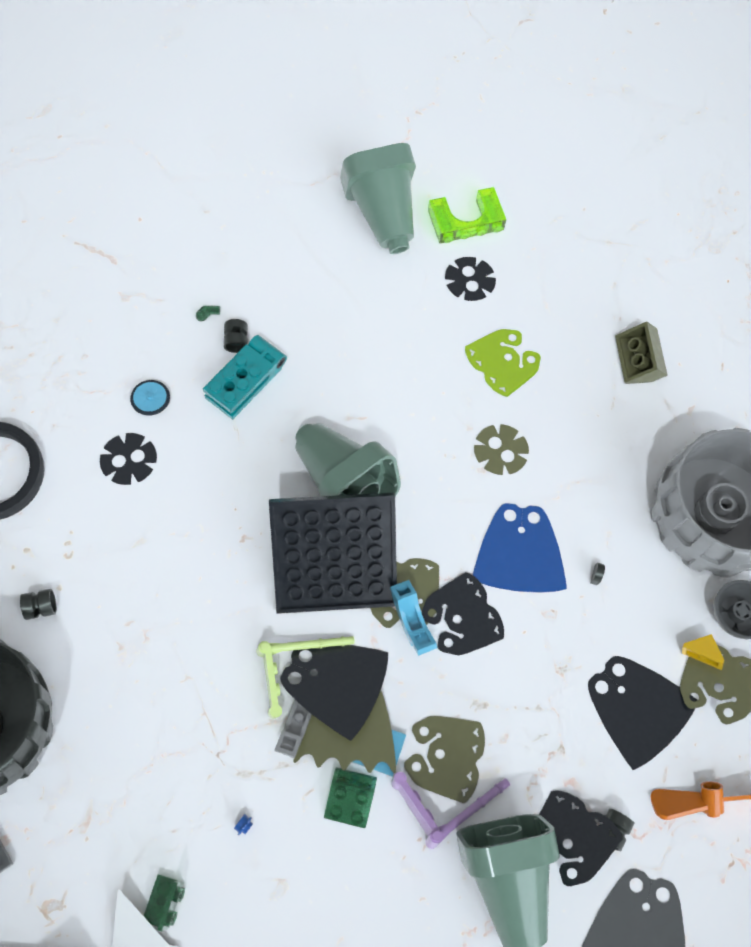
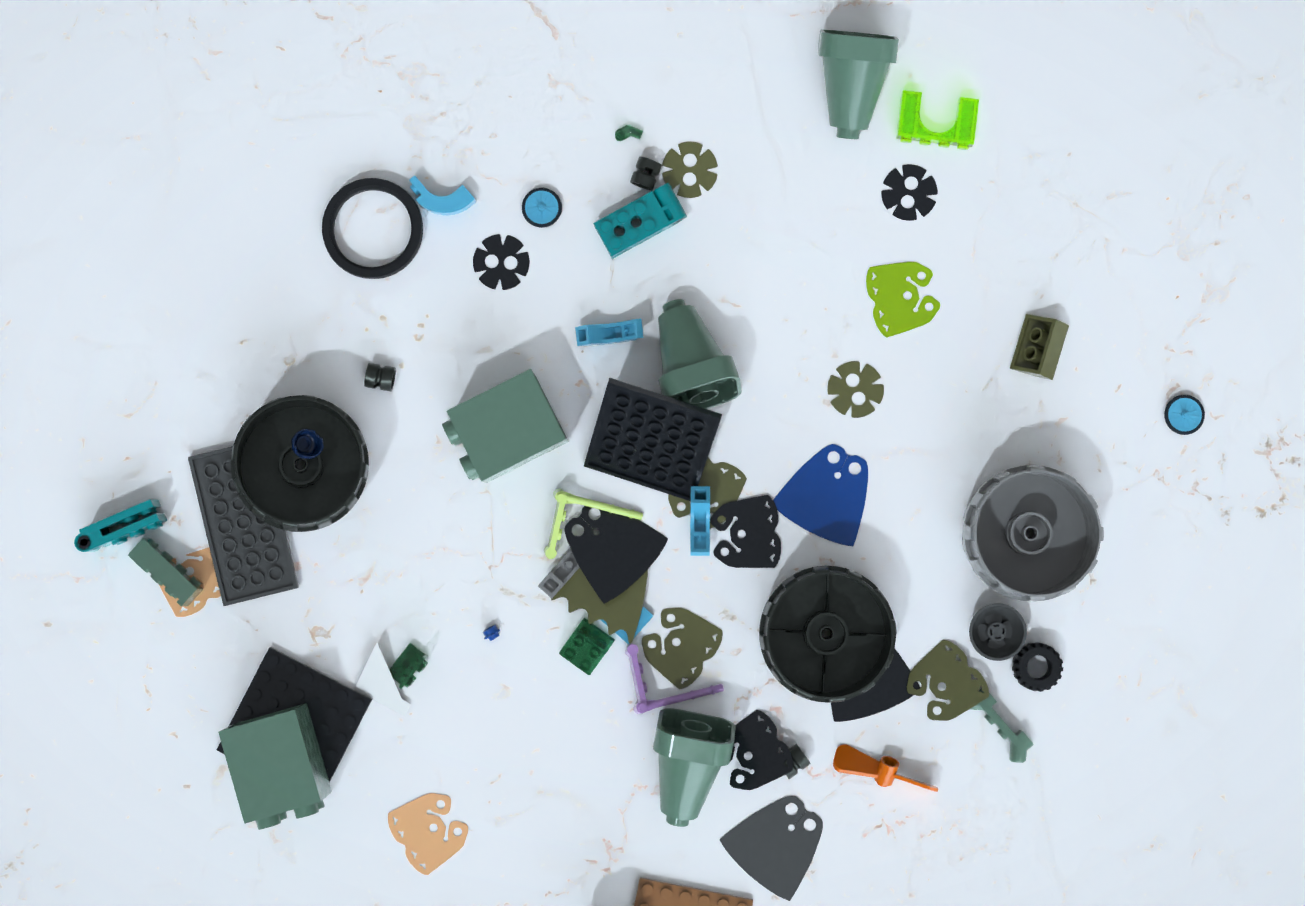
camera: 30 degrees right, 20 degrees up
pearl dark grey tile [590,562,605,585] -> none
yellow slope [682,634,724,670] -> none
none -> medium azure arch [409,175,477,216]
none -> sand green brick [442,369,569,483]
none -> medium azure arch [575,319,643,346]
none -> olive piece [662,142,718,198]
none -> pearl dark grey wheel [759,566,897,703]

